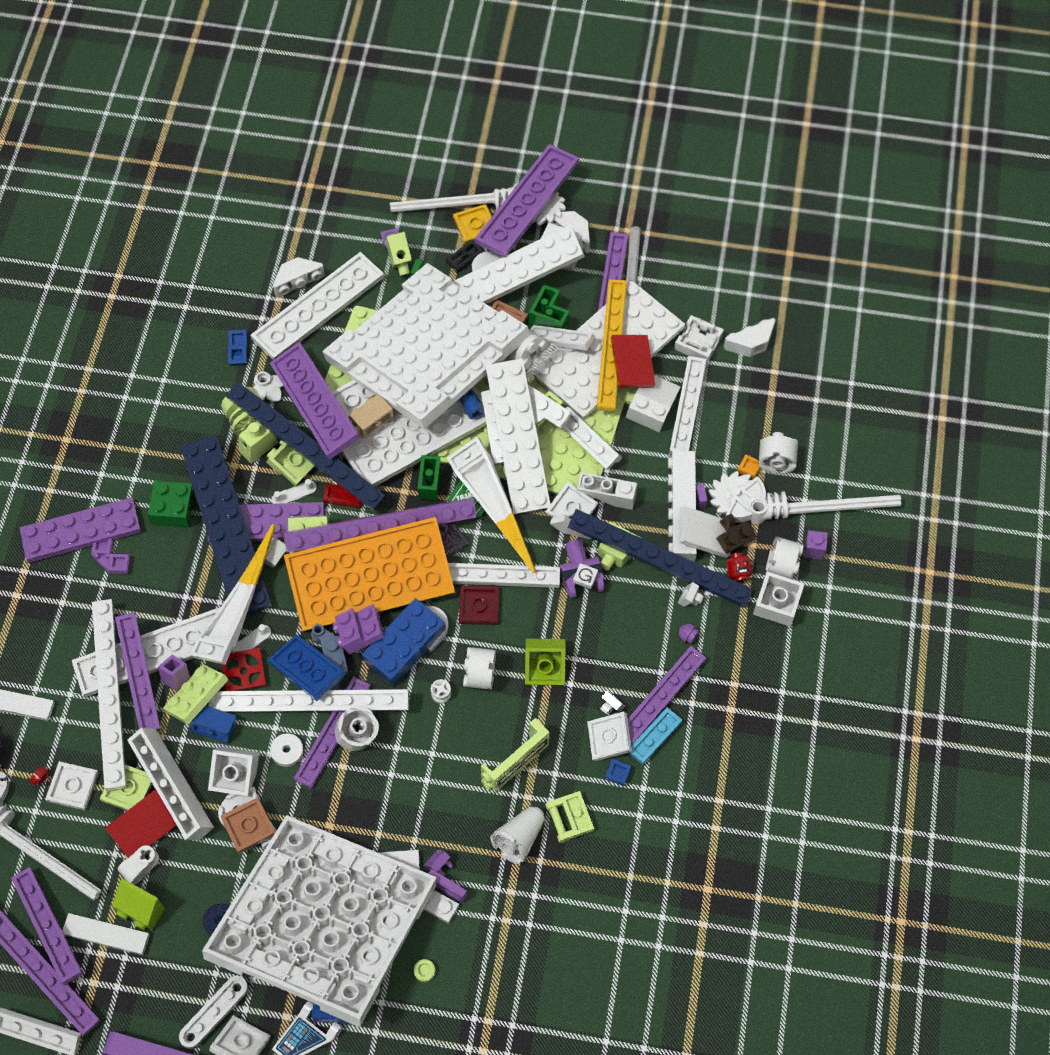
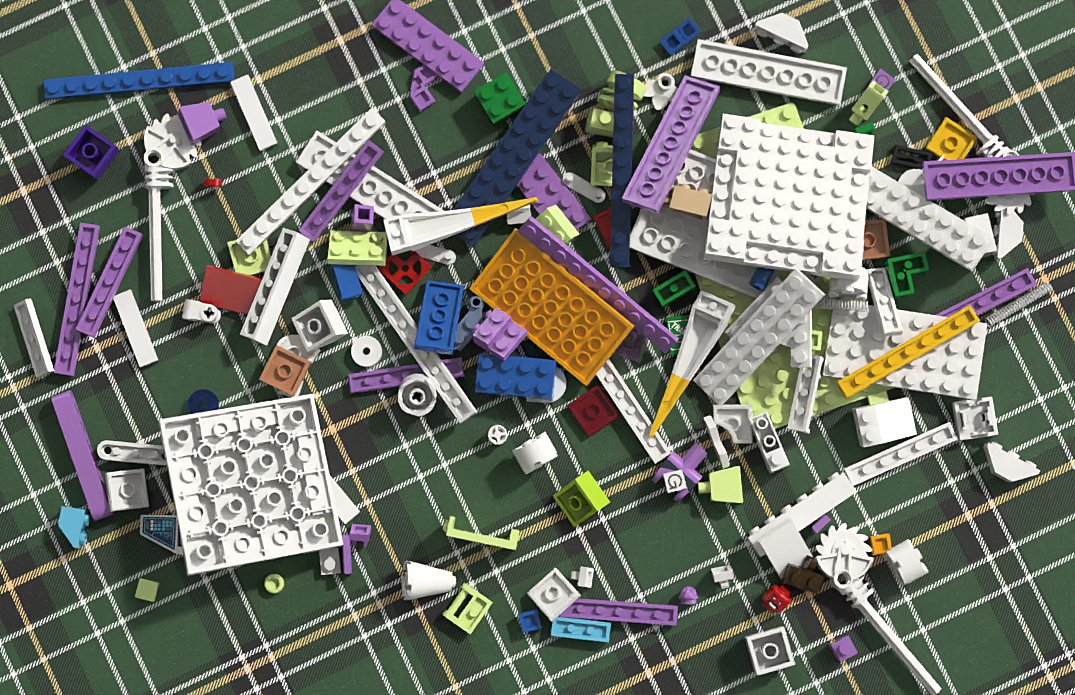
camera: 55 degrees right, 20 degrees up
white tile [45,761,99,811] -> none
lime slope [112,878,165,931] -> none
dark blue plate [567,509,753,608] -> none
red tile [611,335,655,388] -> none
white brick [766,537,803,579] -> none

